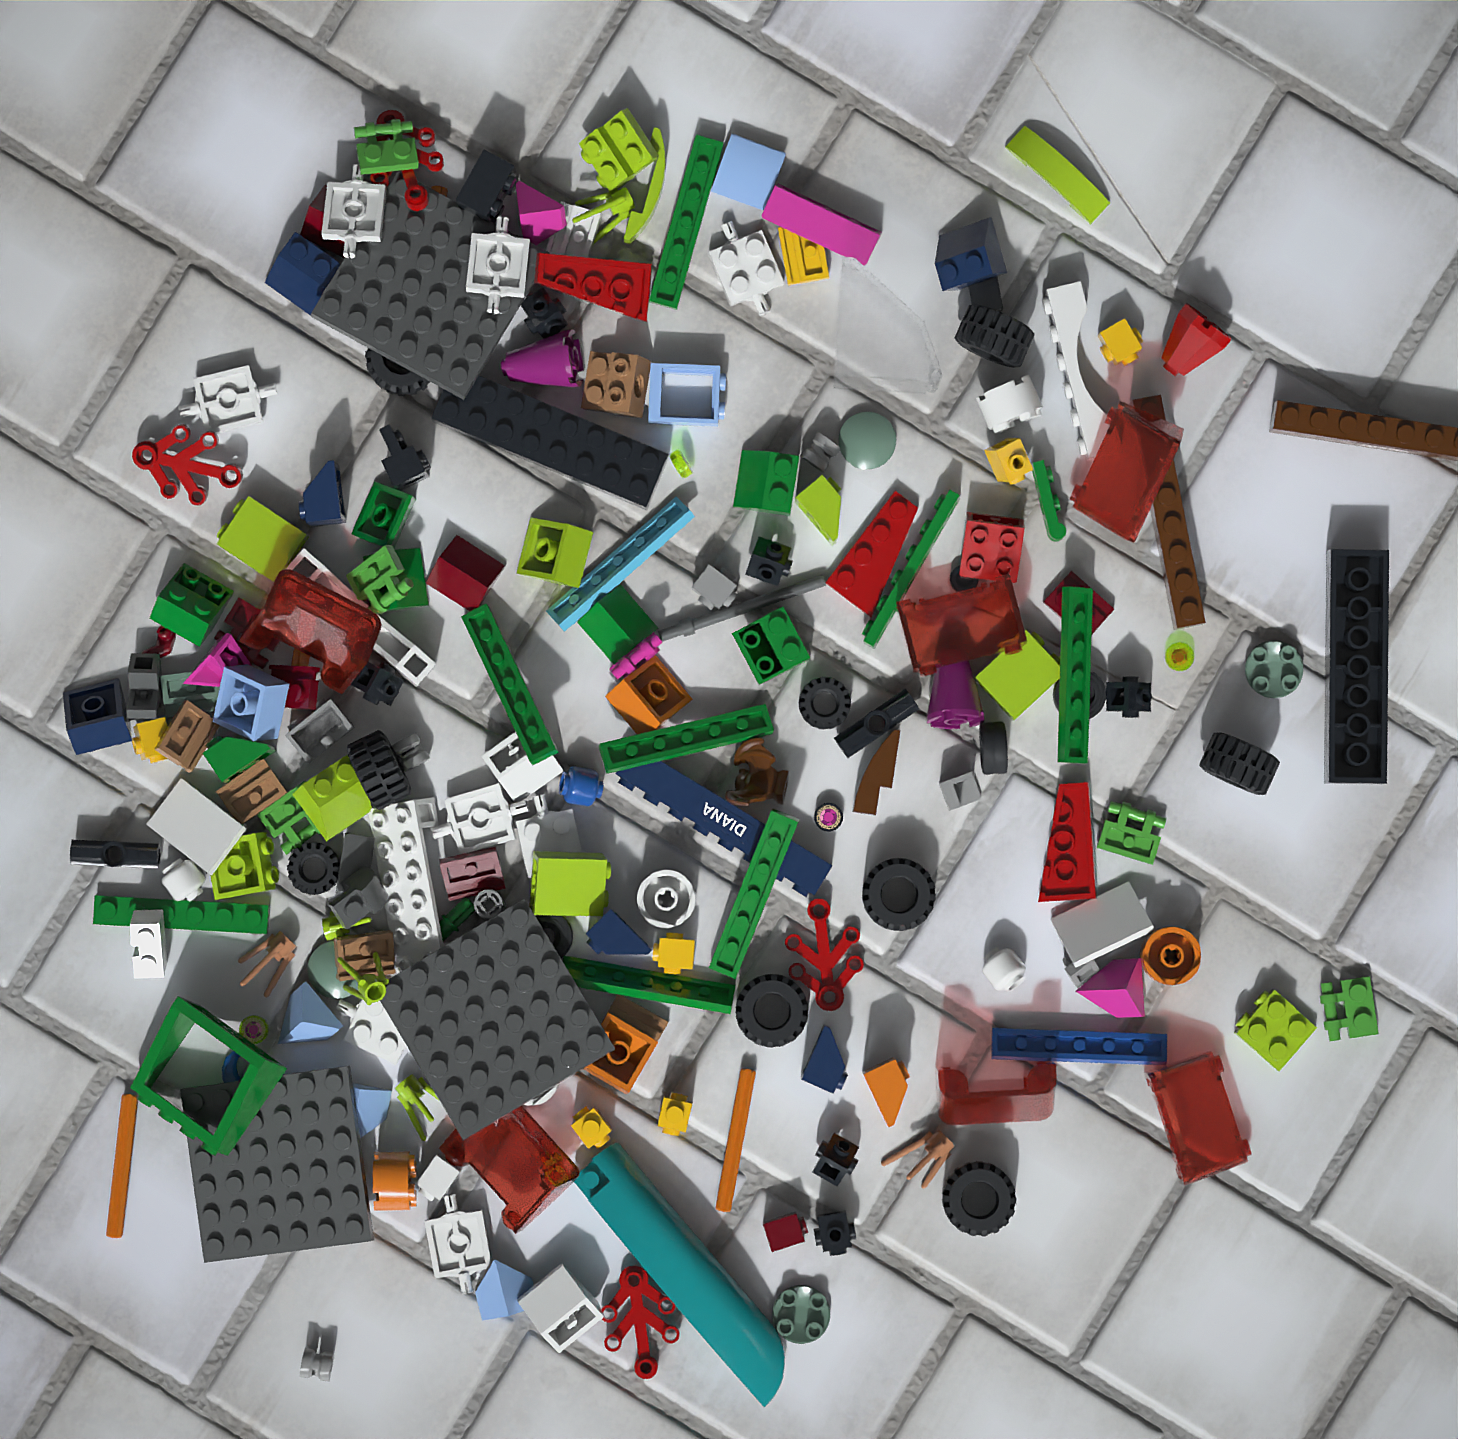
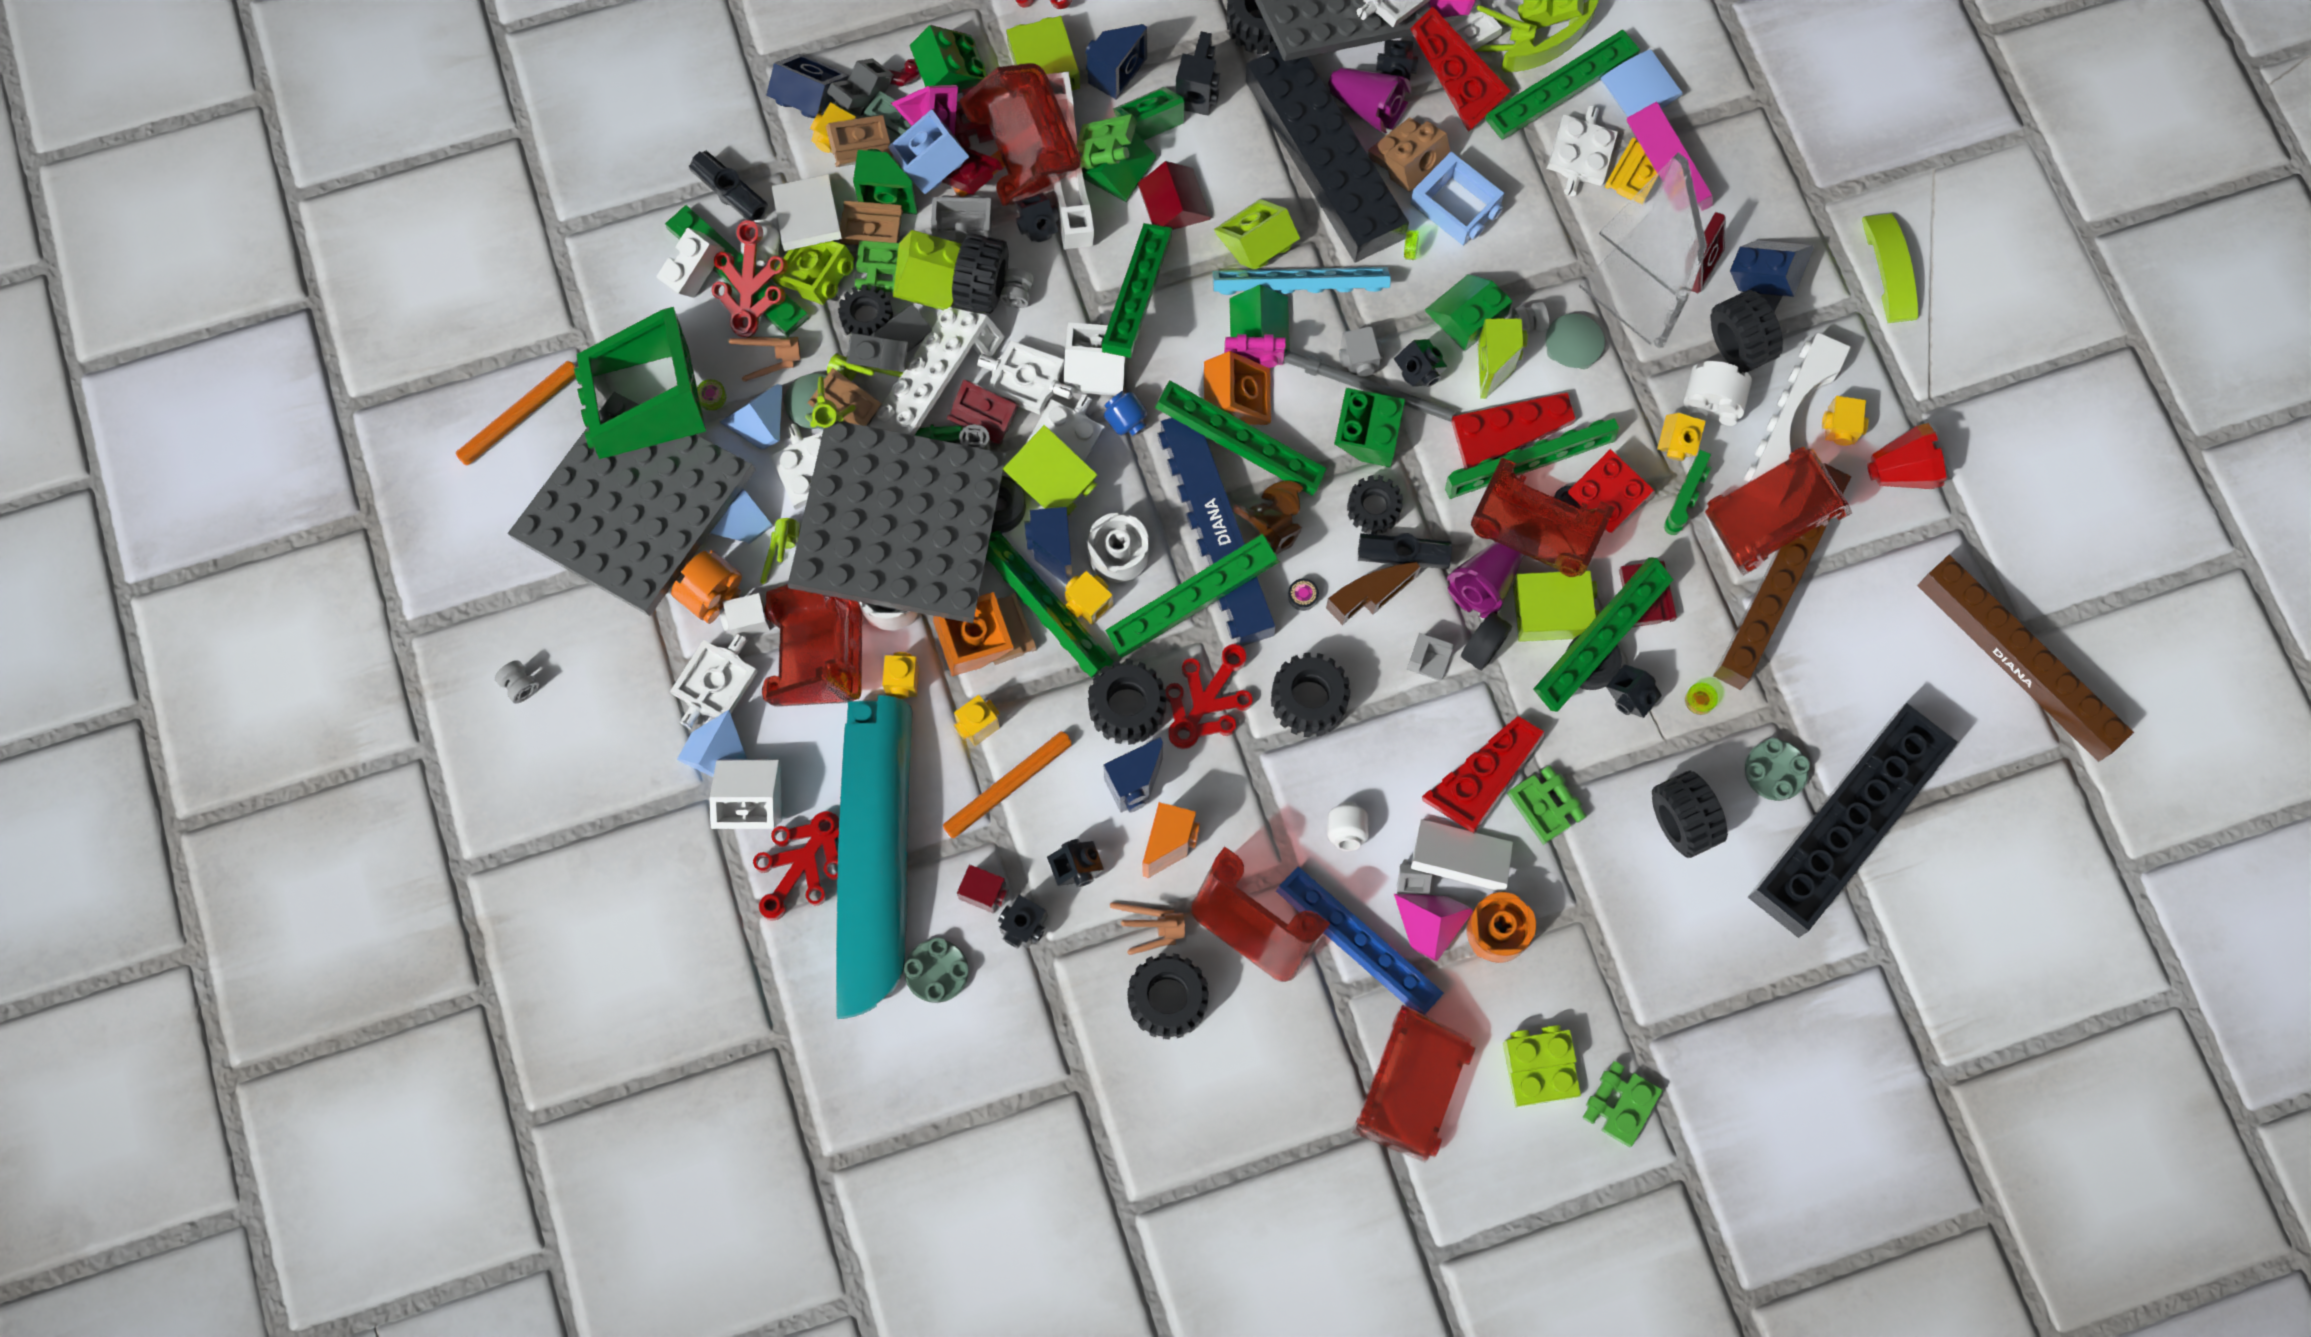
camera: 35 degrees right, 15 degrees down
none -> red plant [711,220,788,337]
none -> dark red plate [1689,212,1726,294]

